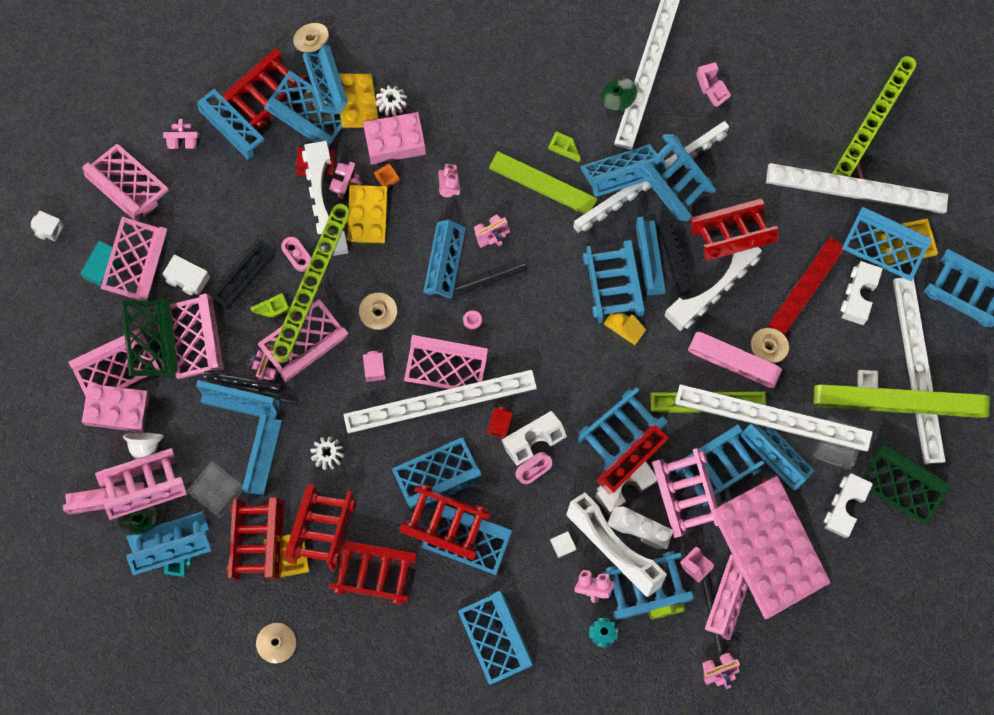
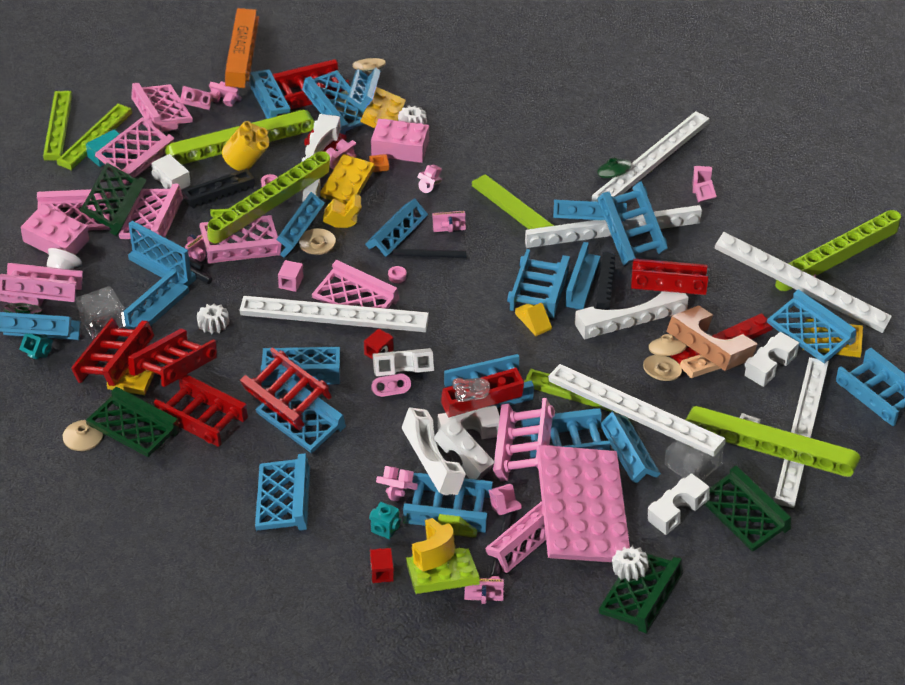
camera: 25 degrees right, 30 degrees down
white brick [31,211,64,242] -> none
lime tile [548,131,581,162] -> none
white tile [550,532,576,558] -> none
bright pink beam [688,332,782,388] -> none
none -> lime tile [43,91,72,160]
none -> lime tile [57,104,132,170]
none -> dark green fence [86,387,180,457]
none -> lime beam [165,110,315,165]
none -> bright pink hips [179,86,213,110]
none -> yellow cylinder [222,121,269,171]
none -> orange brick [225,8,259,88]
none -> dark azure fence [276,192,325,258]
none -> yellow brick [323,194,362,228]
none -> red brick [370,548,394,583]
none -> lime plate [406,548,480,594]
none -> yellow arch [412,518,455,571]
none -> clear plate [452,378,490,401]
none -> dark green fence [598,553,683,633]
none -> white gear [612,545,649,582]
none -> tan dish [649,334,687,356]
none -> nougat arch [666,305,757,371]
none -> light nougat plate [680,355,721,378]

